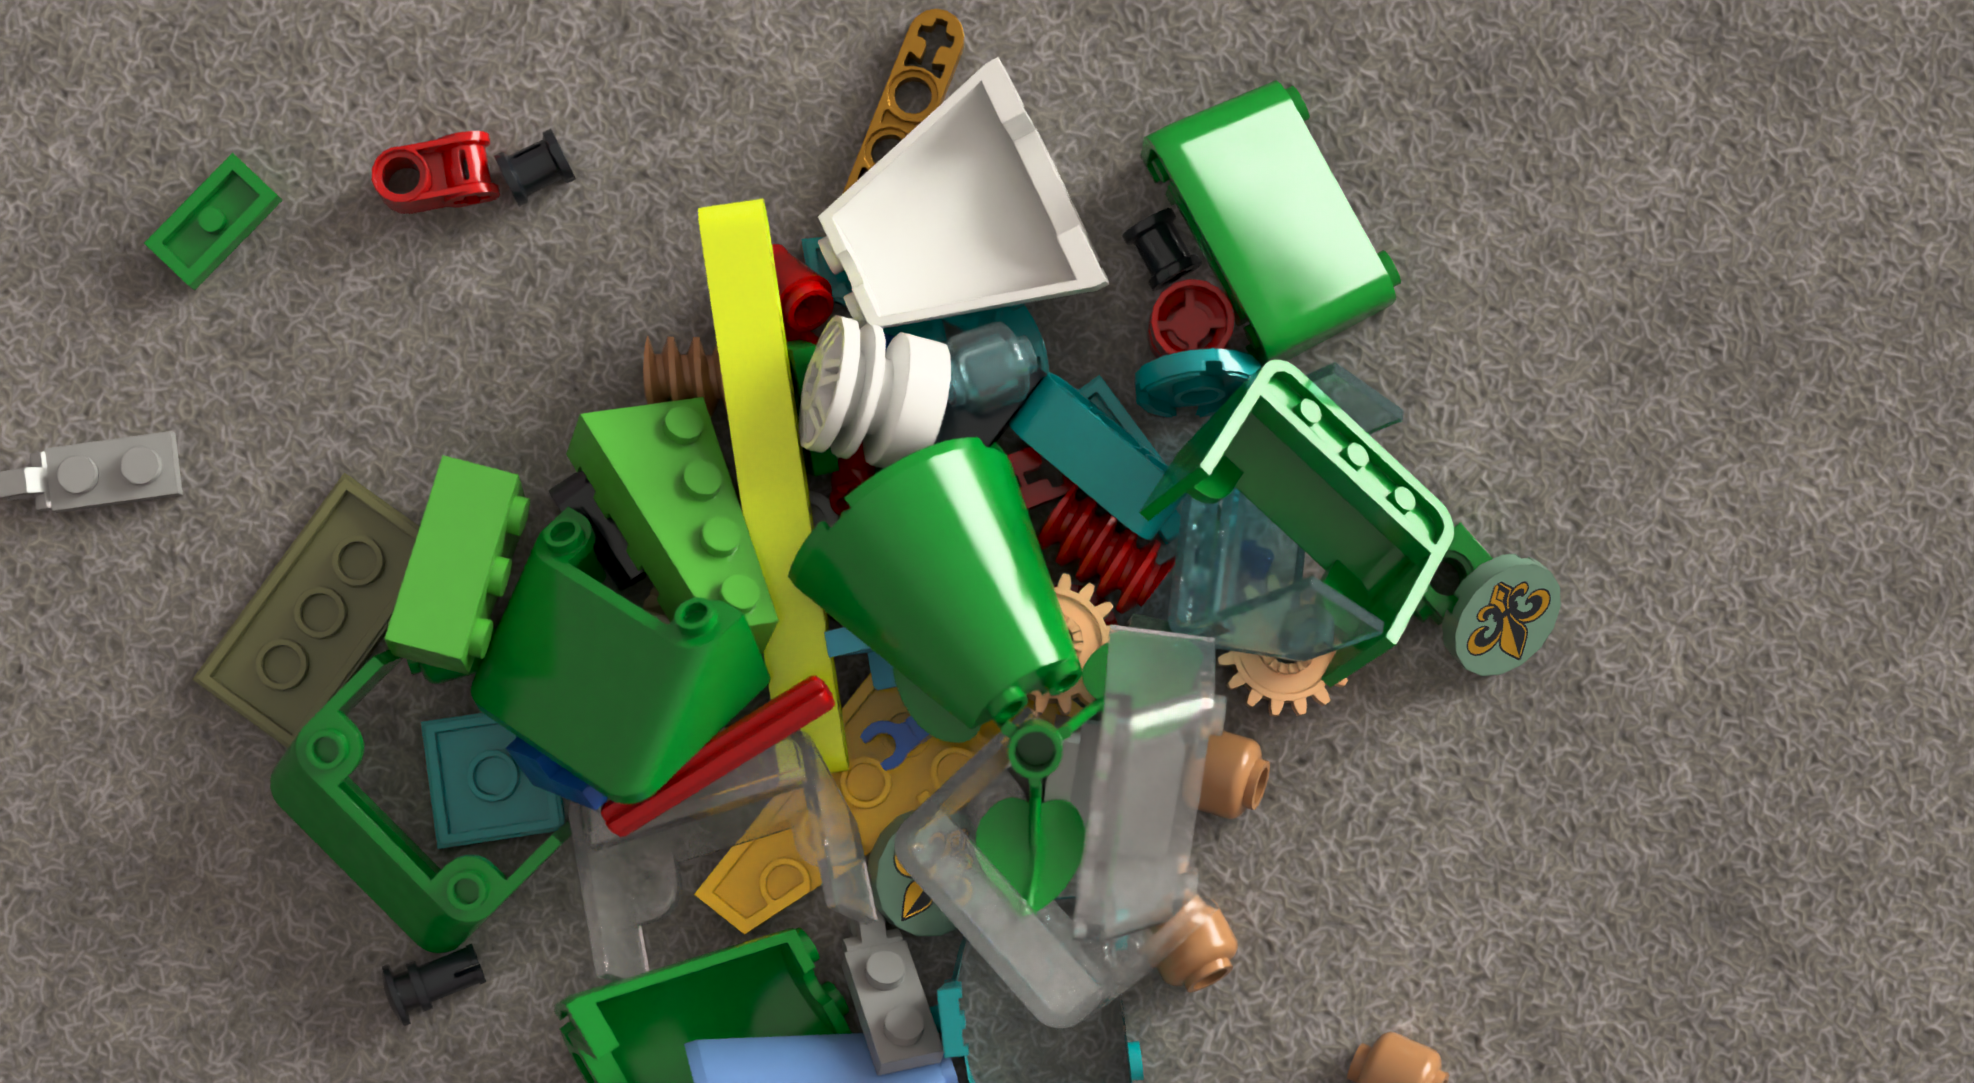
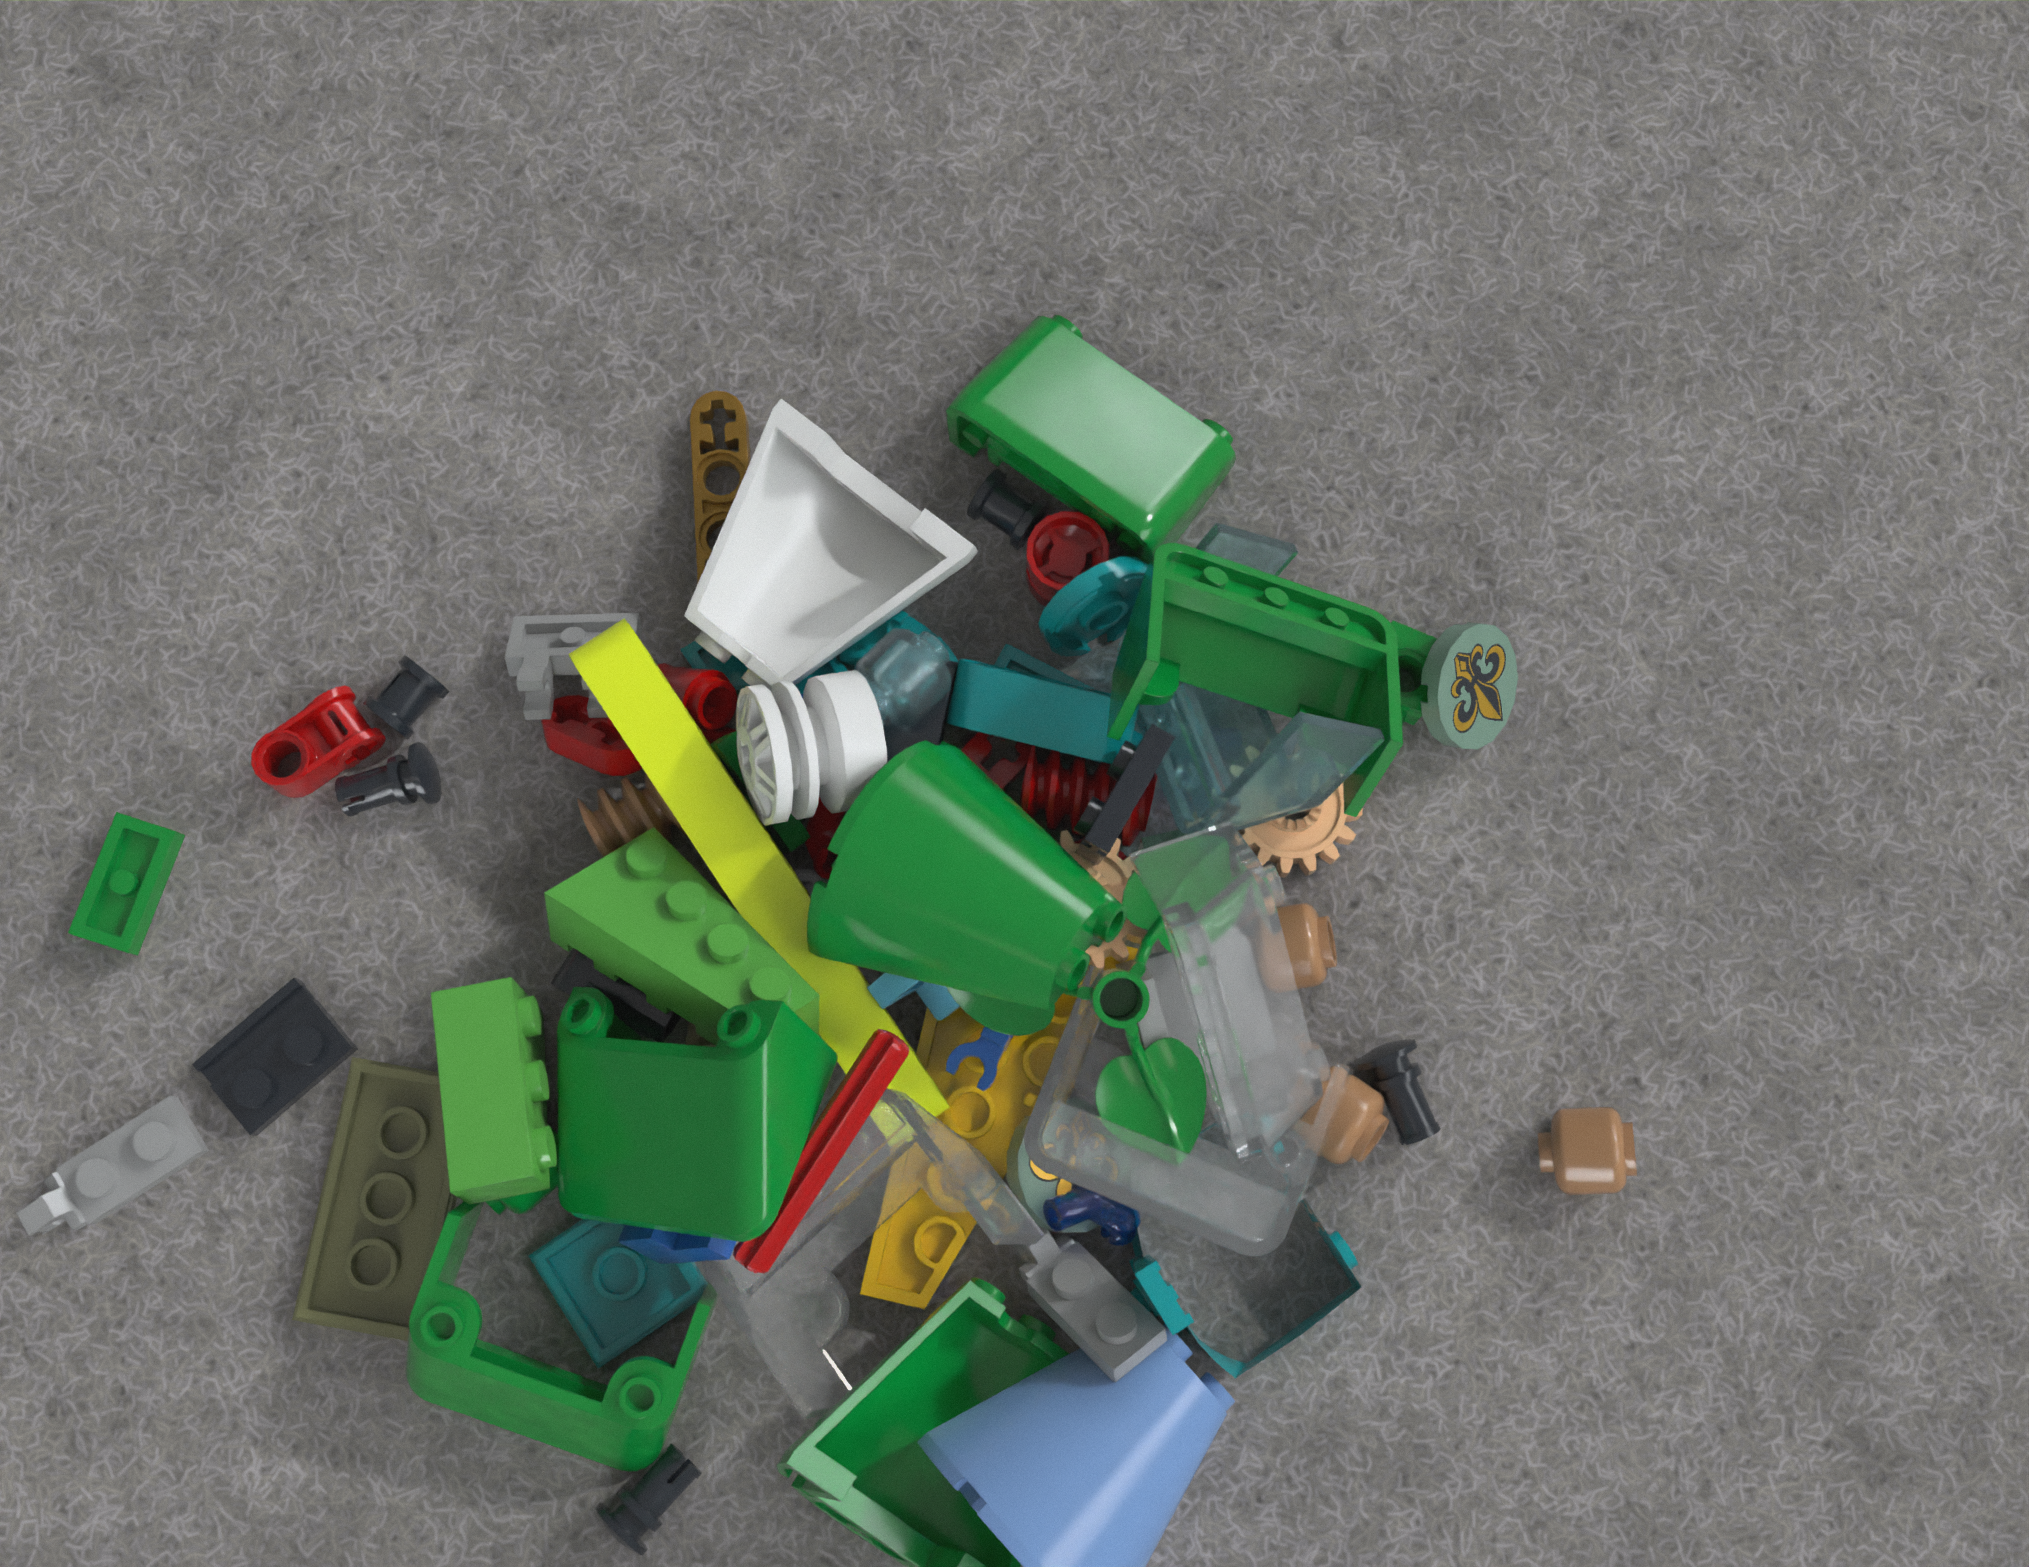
camera: 25 degrees left, 5 degrees down
none -> black plate [192,978,358,1136]
none -> black pin [335,742,442,817]
none -> light grey plate [505,613,642,720]
none -> red beam [541,695,642,776]
none -> clear blue arm [1043,1182,1141,1246]
none -> black plate [1073,724,1175,866]
none -> black pin [1354,1039,1441,1145]

